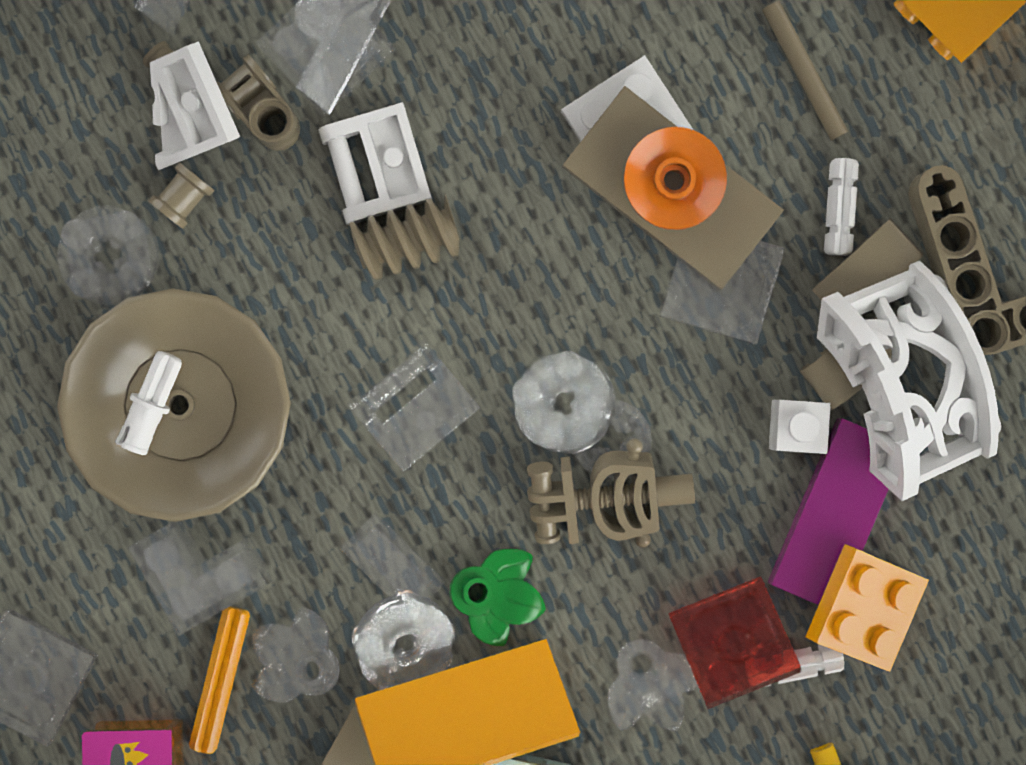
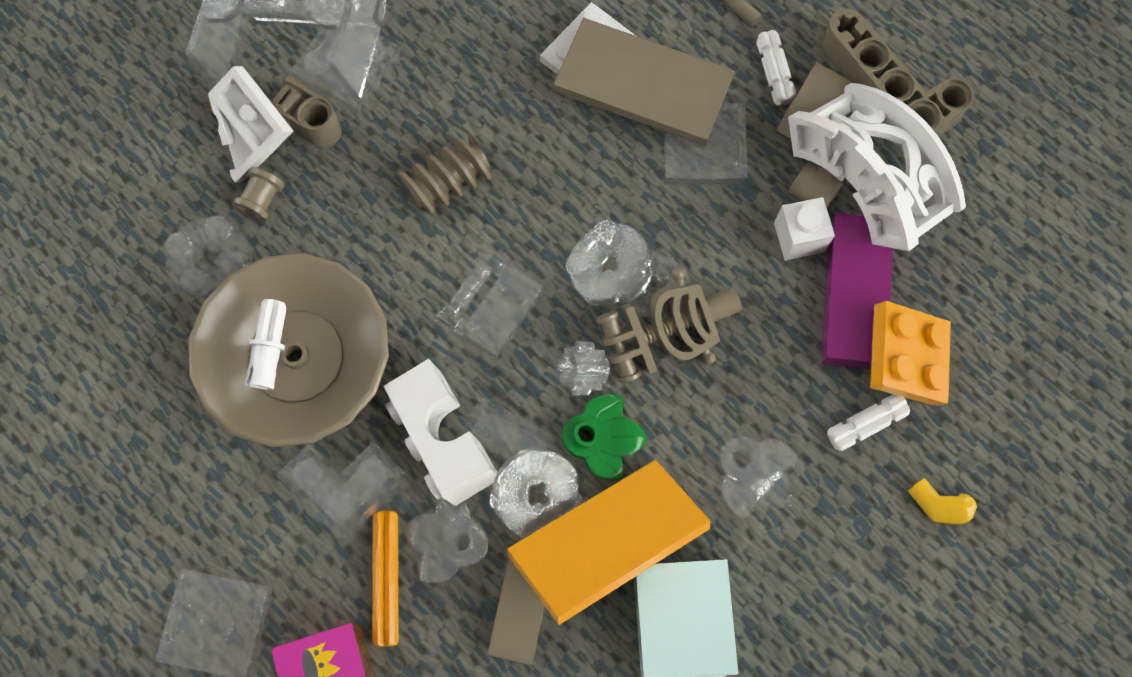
camera: 15 degrees left, 15 degrees down
white plate [318,102,432,225] -> none
orange dish [624,127,727,230] -> none
clear red plate [668,576,802,710] -> none
none -> white arch [383,359,501,506]
none -> clear gear [556,341,610,396]

